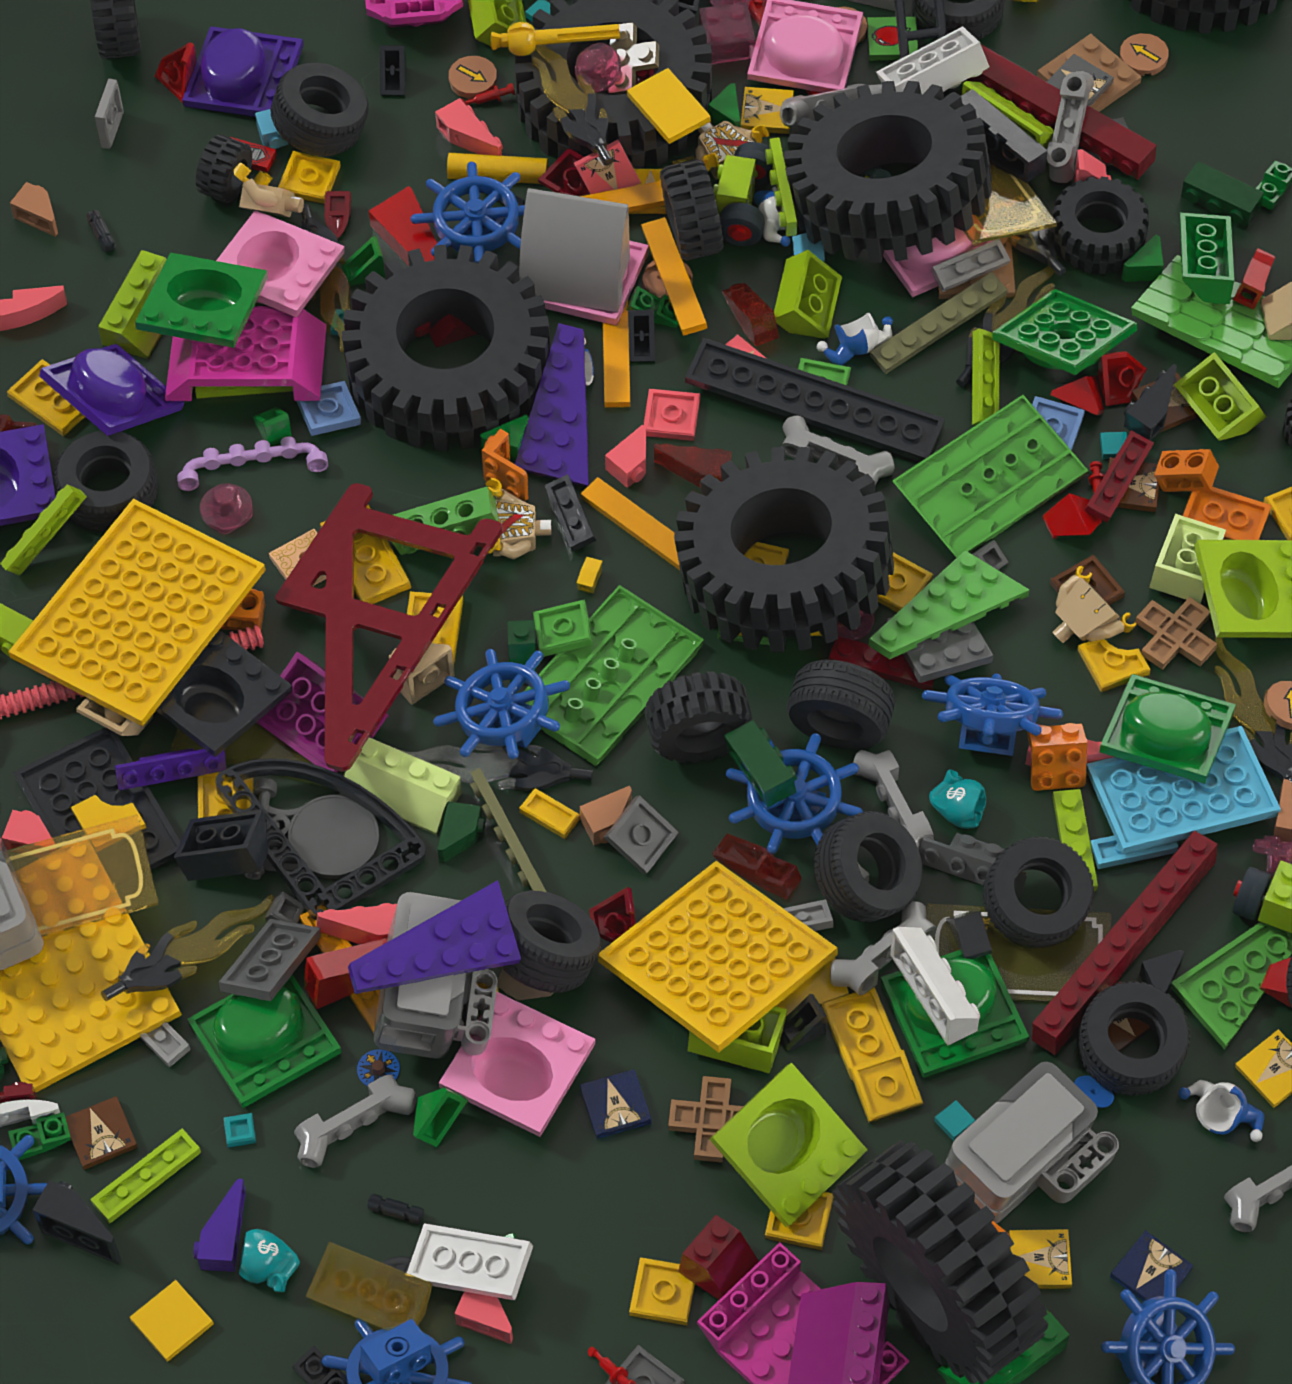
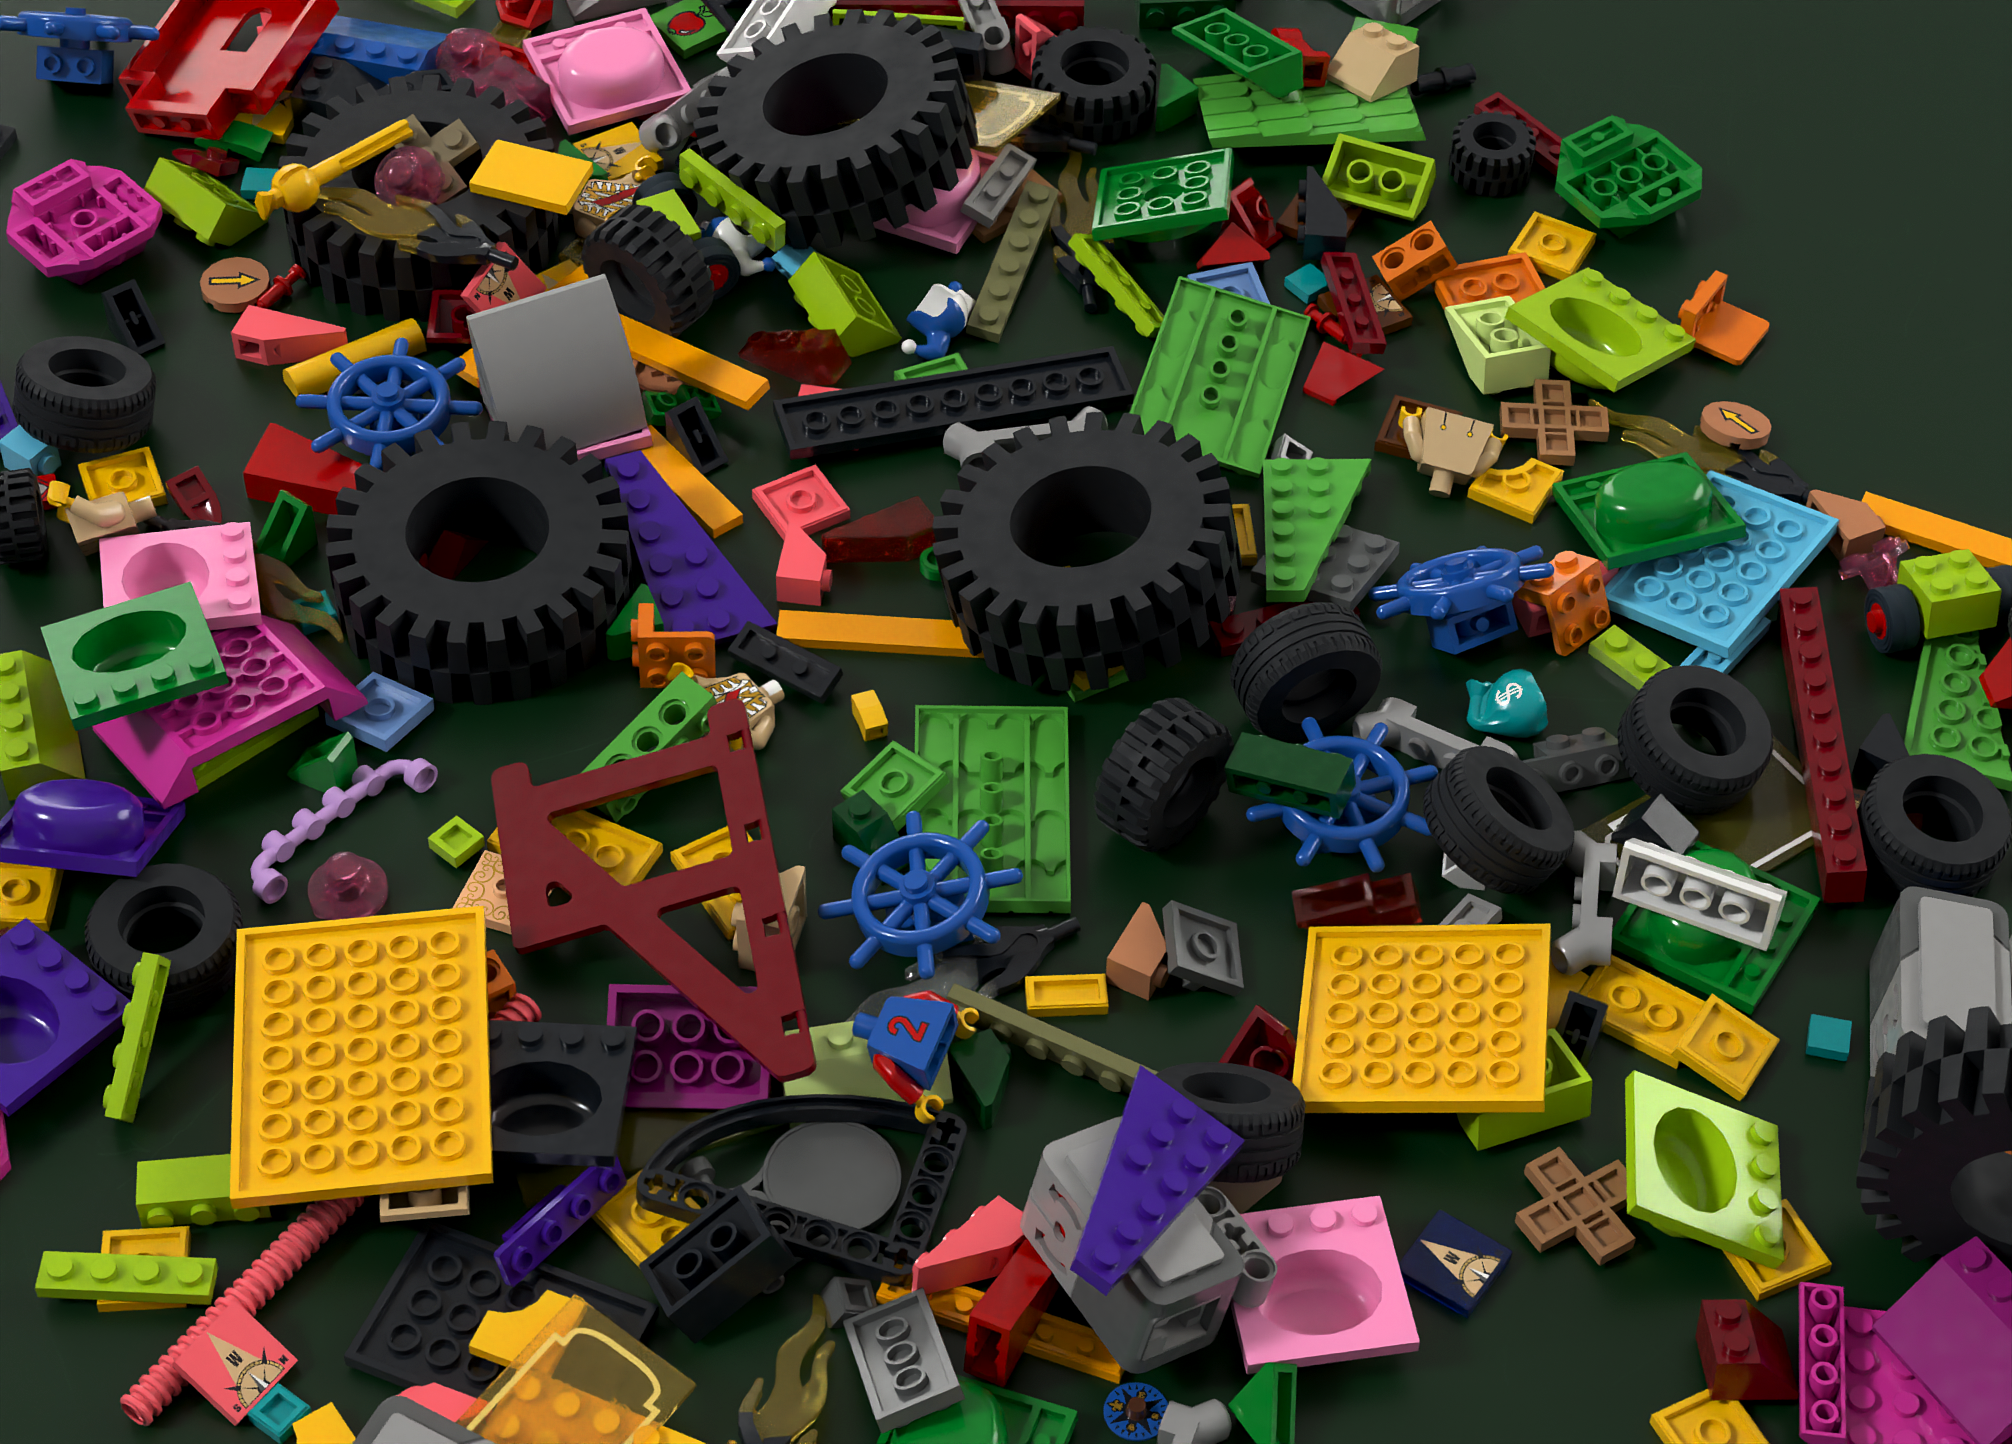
camera: 40 degrees left, 10 degrees down
none -> lime plate [428,815,485,868]
none -> blue torso [852,990,979,1124]

